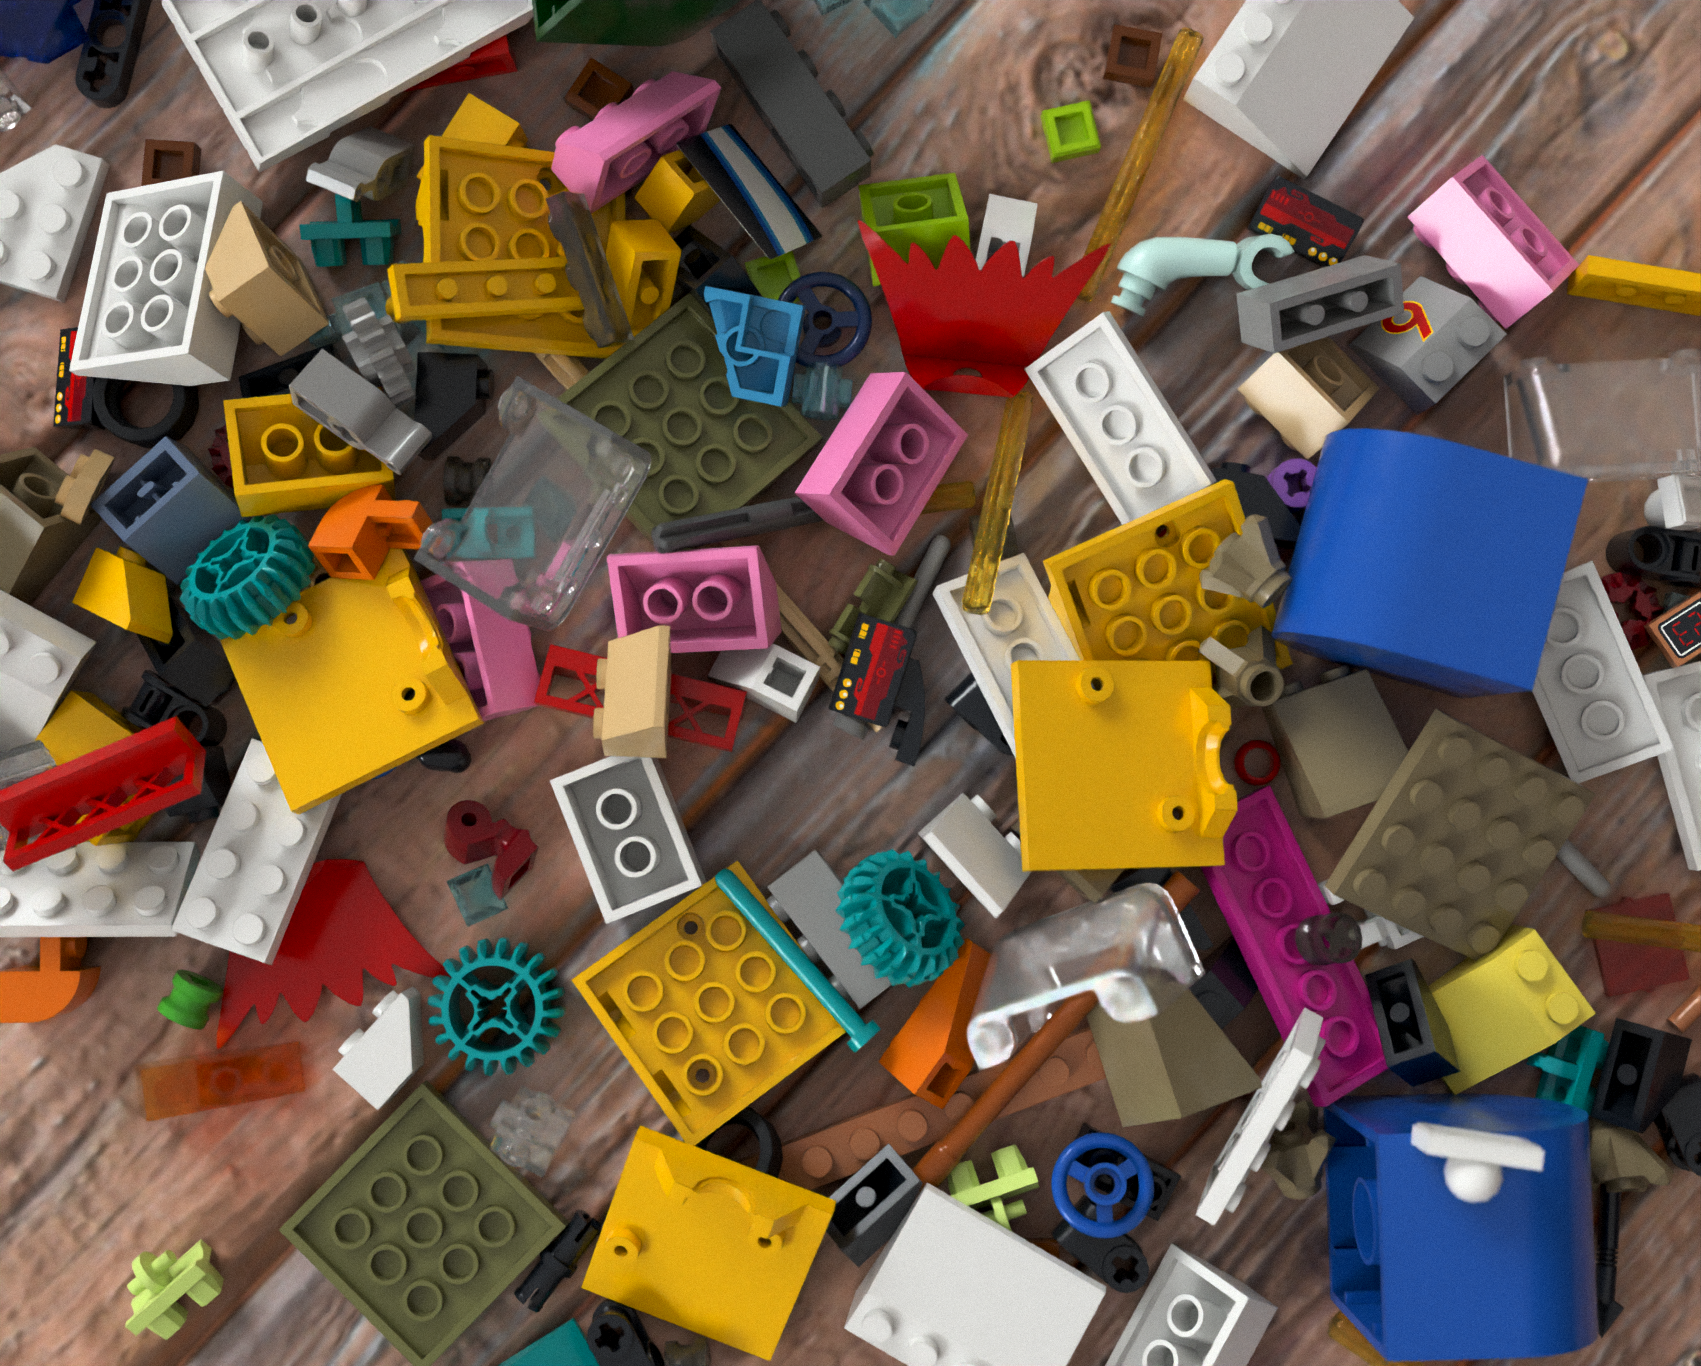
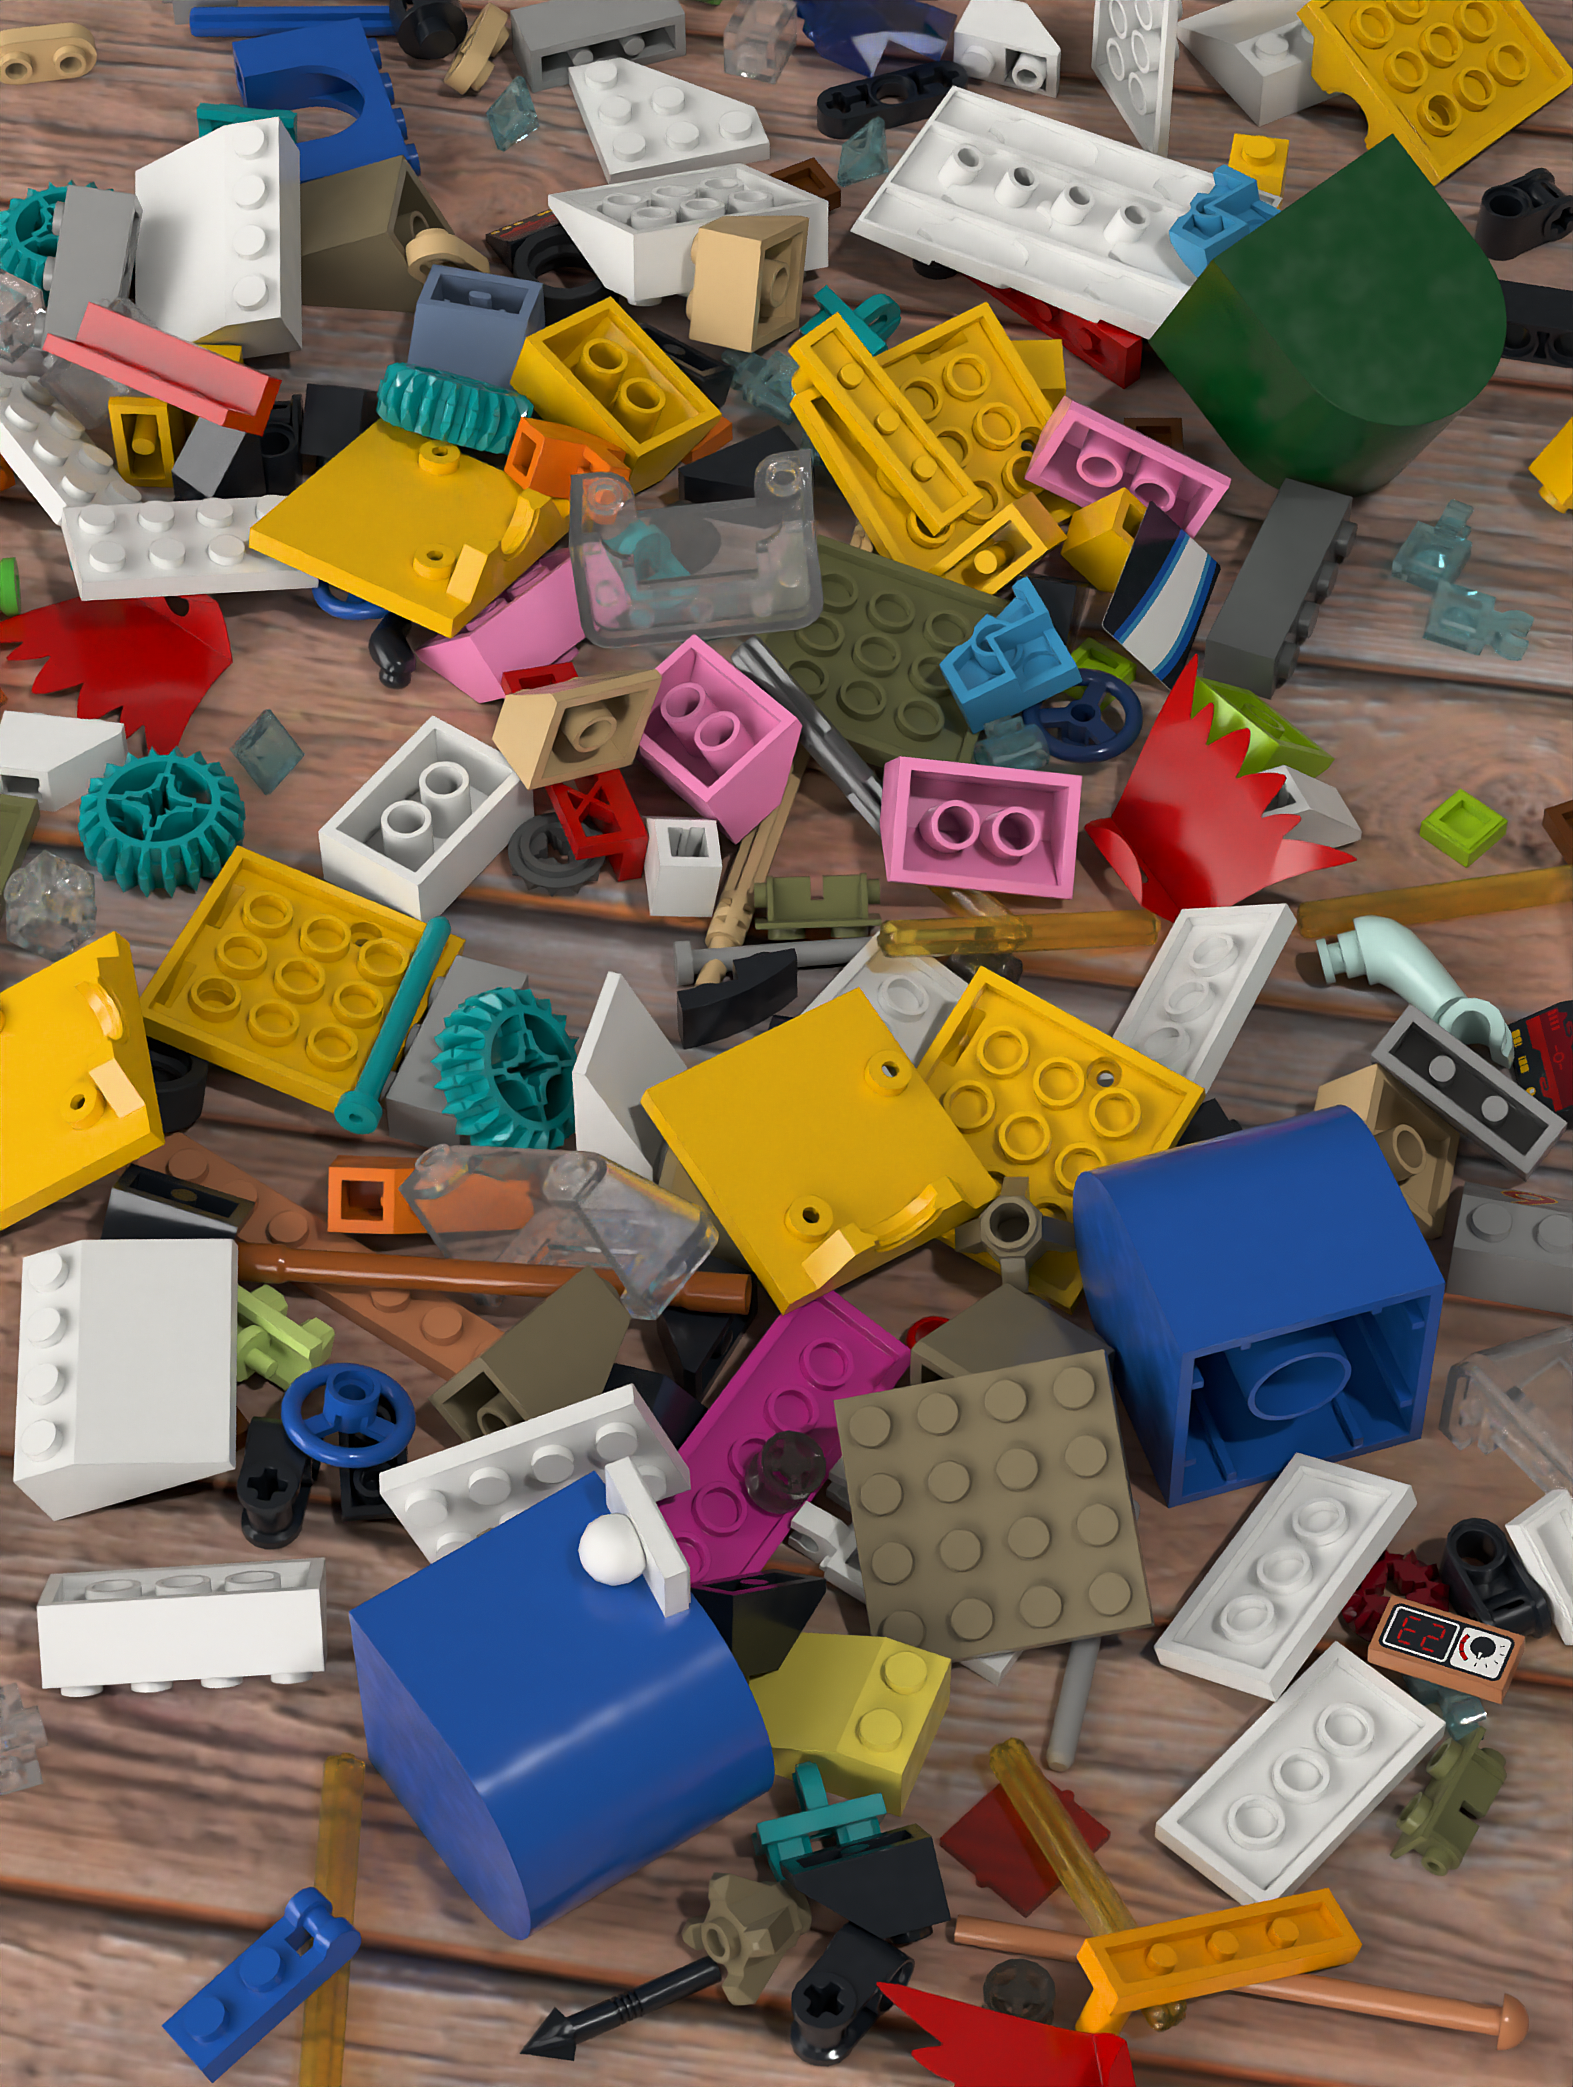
camera: 55 degrees right, 35 degrees down
yellow slope [72,546,173,644] -> none
light grey piece [289,349,432,475] -> none
light grey piece [306,126,415,202] -> none
light grey gear [342,297,416,407] -> none
dark red leg [443,800,538,901] -> none
clear smoke plate [546,191,635,348] -> none
slope [828,612,917,727] -> none
dark tan rock [1199,514,1293,609] -> none
none -> dark grey gear [508,812,607,897]
none -> clear light blue slope [837,116,889,187]

